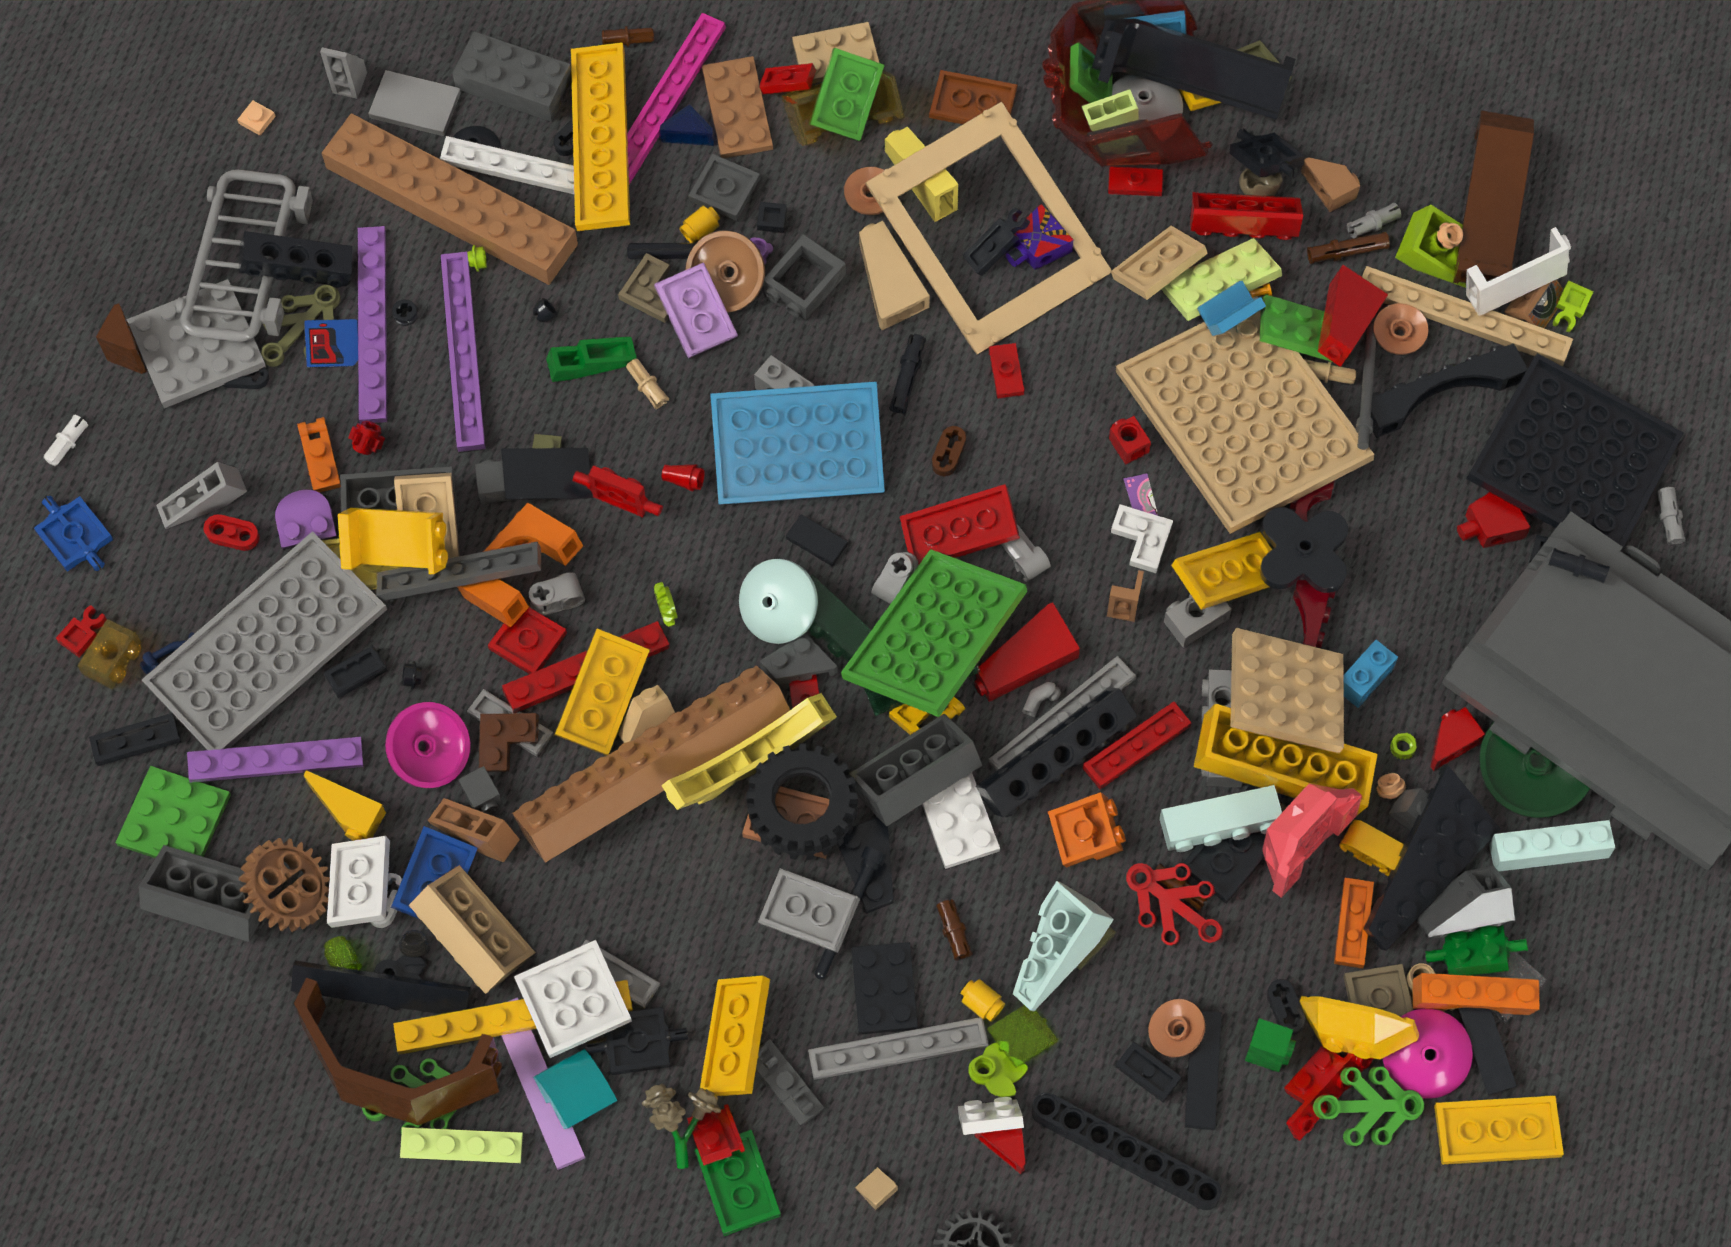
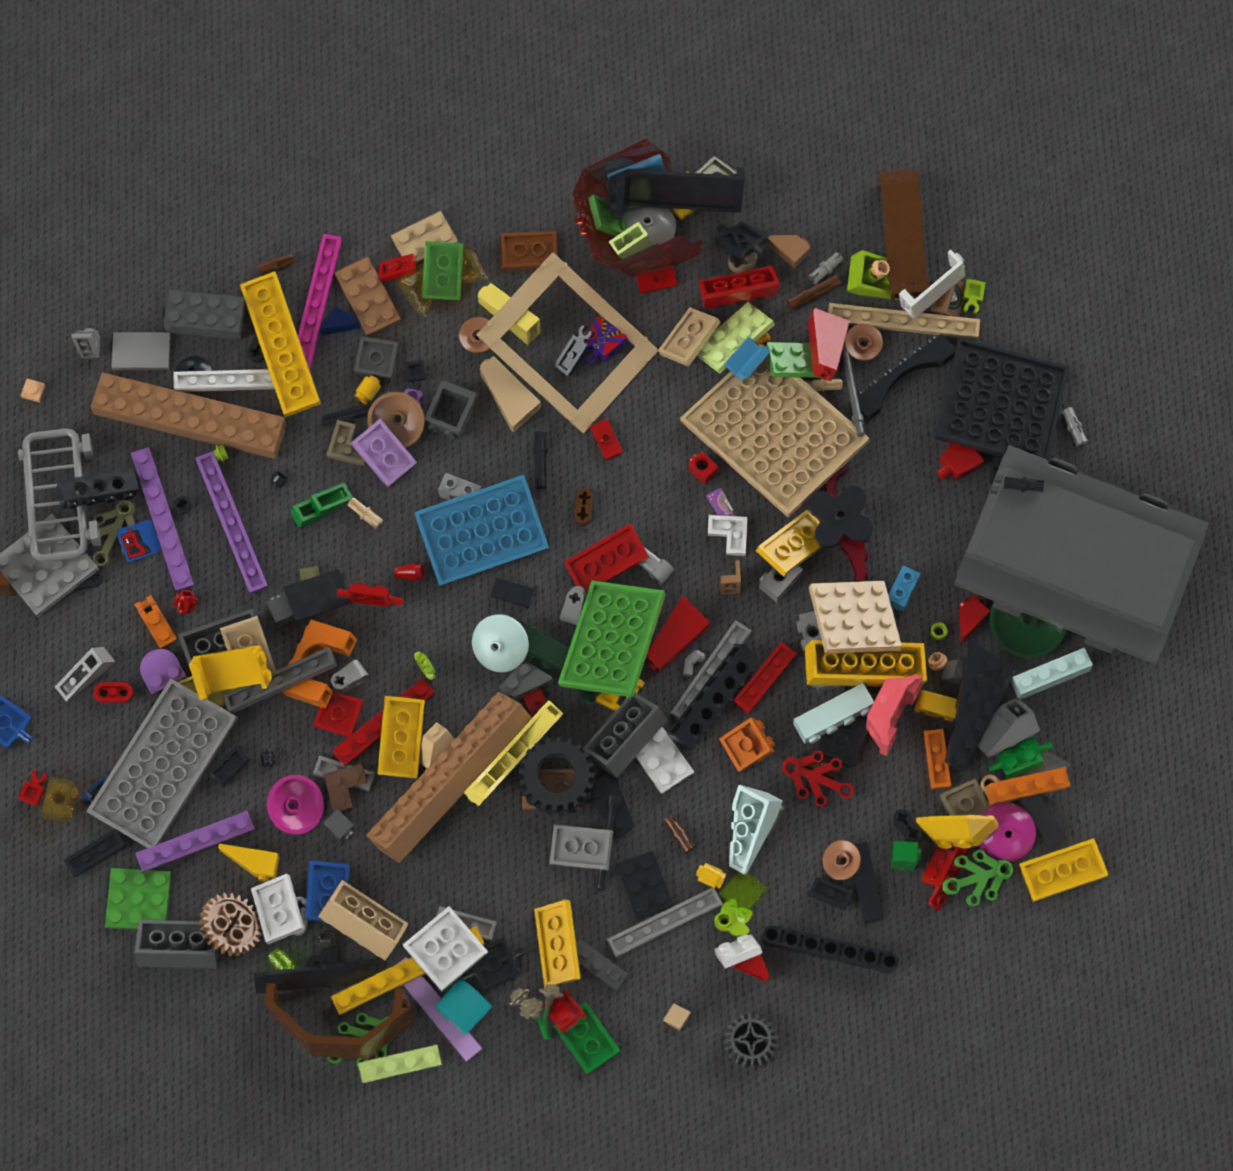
camera: 15 degrees left, 5 degrees up
medium nougat slope [428,798,520,862] -> none

